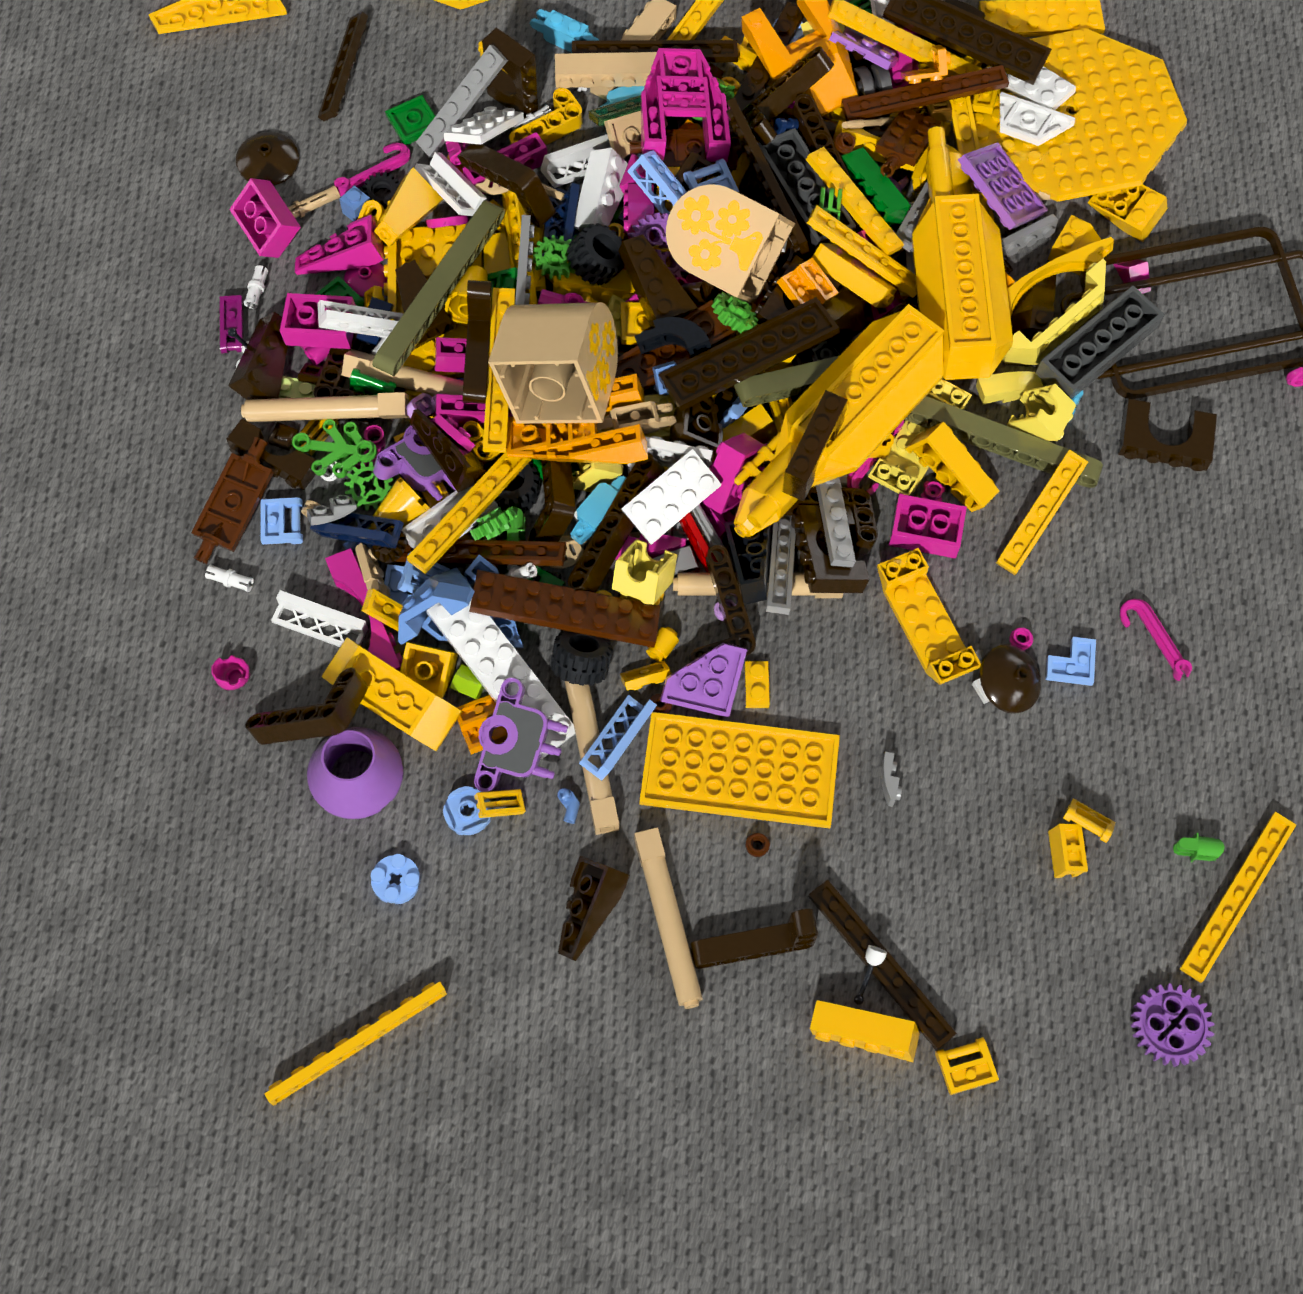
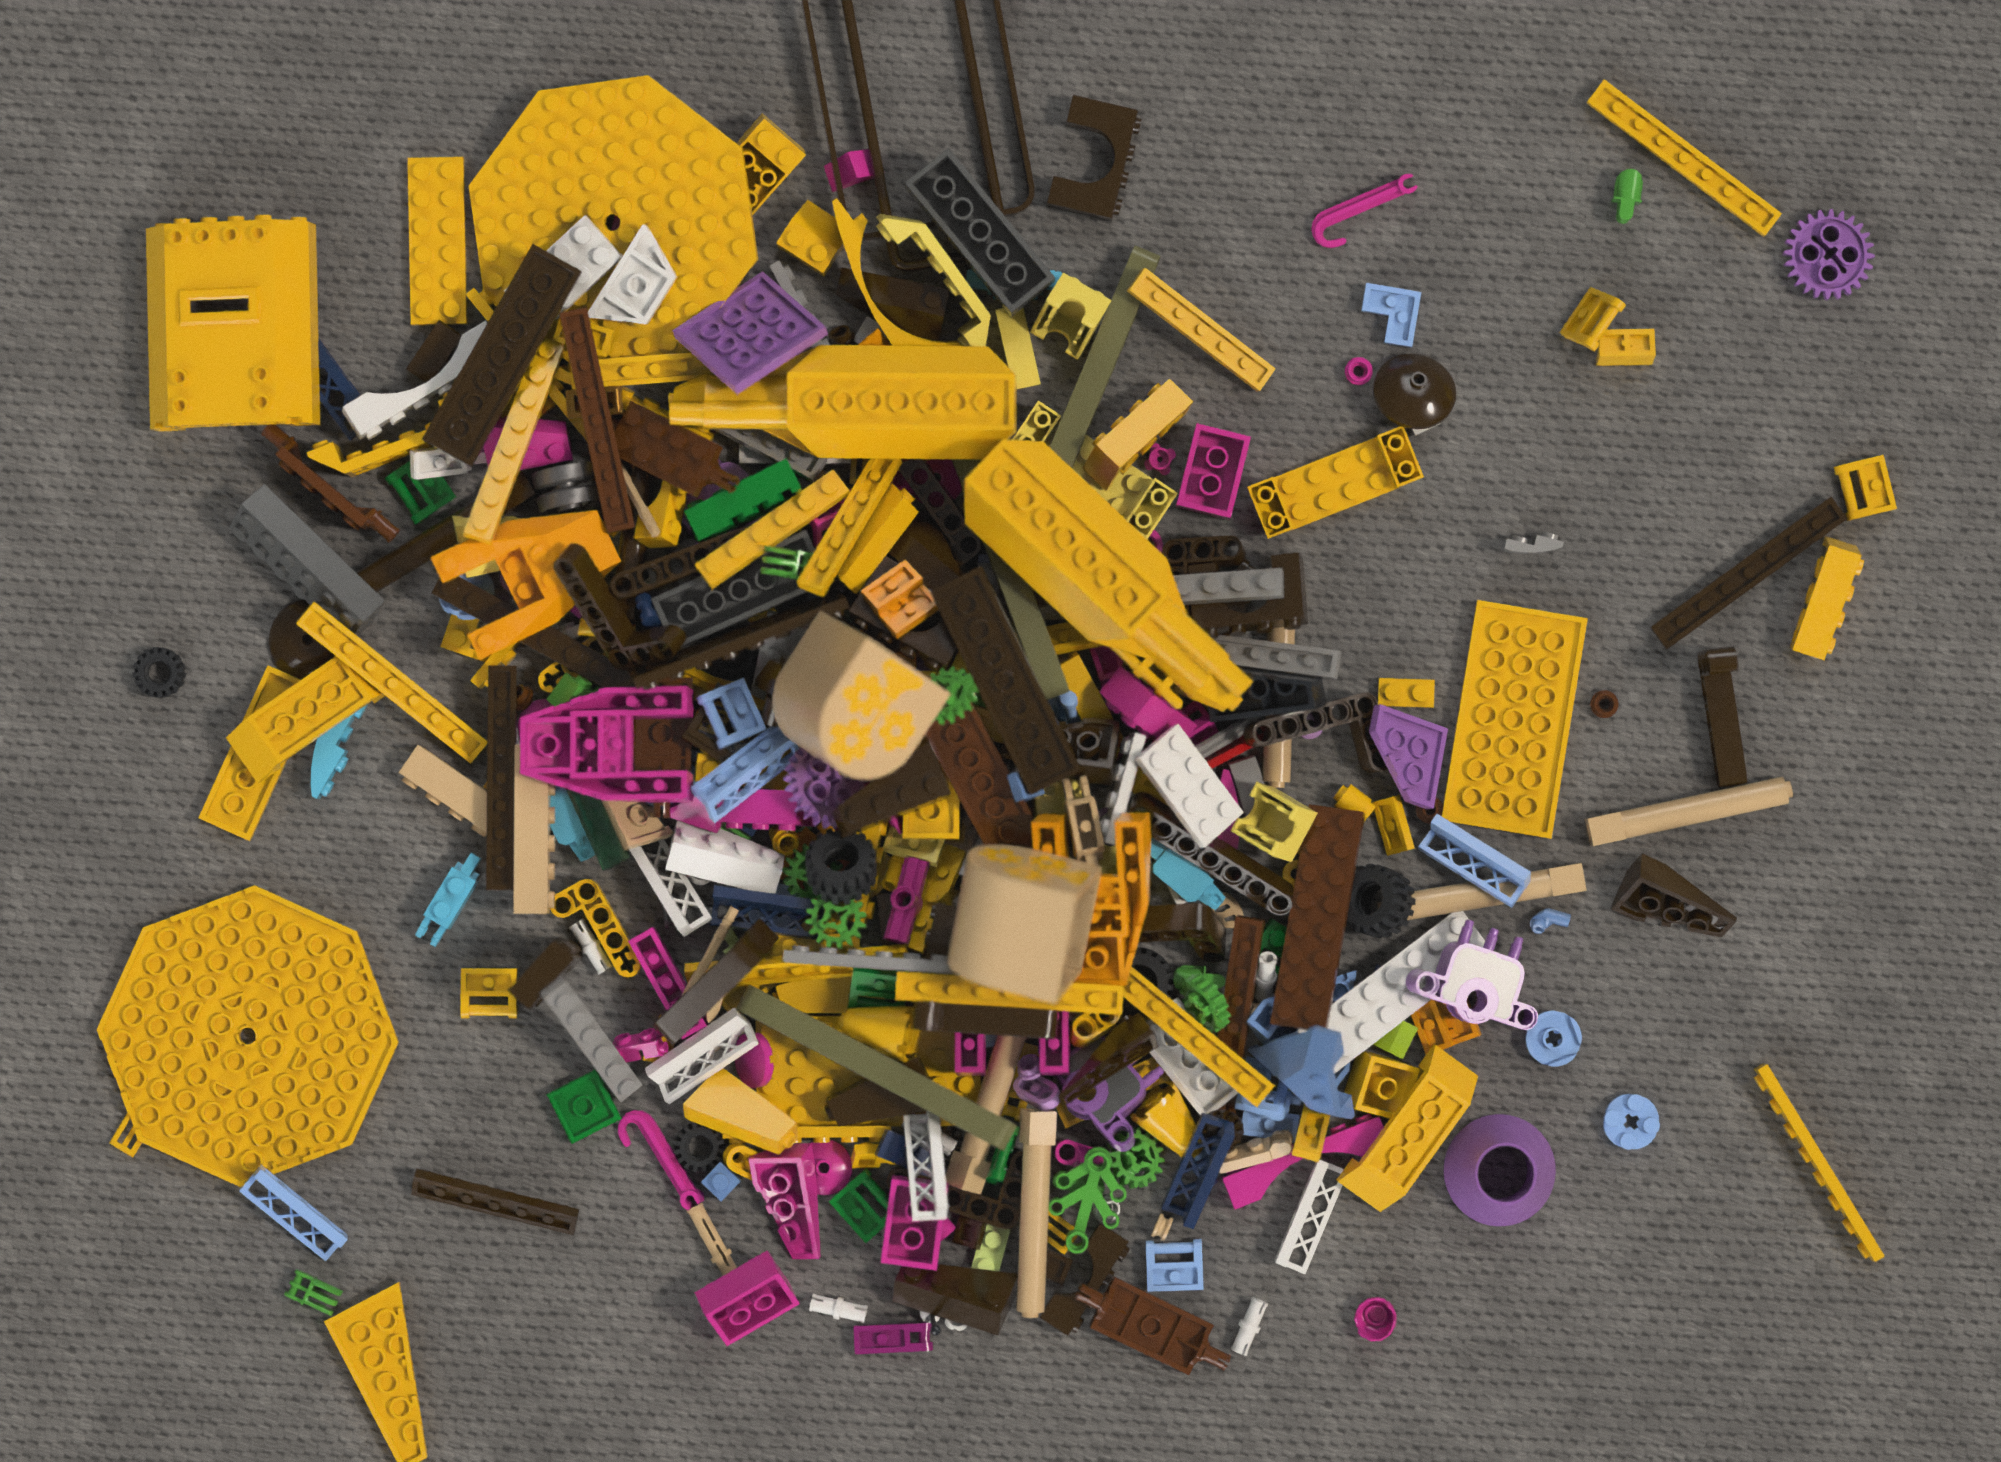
camera: 90 degrees left, 20 degrees up
dark brown dish [236,132,299,186] -> none
dark brown beam [245,668,368,745] -> none
light grey slope [307,495,357,526] -> none
dark pink plate [433,414,476,452] -> none
white plate [444,106,524,144] -> none
yellow tile [474,789,526,818] -> none
black arch [635,317,712,358] -> none
dark brown arch [782,390,848,501] -> none
medium lavender wing [829,27,899,70] -> none
reddish brown plate [834,132,855,154] -> none
hinge [854,945,887,1005] -> none
light orange bracket [901,45,951,84] -> none

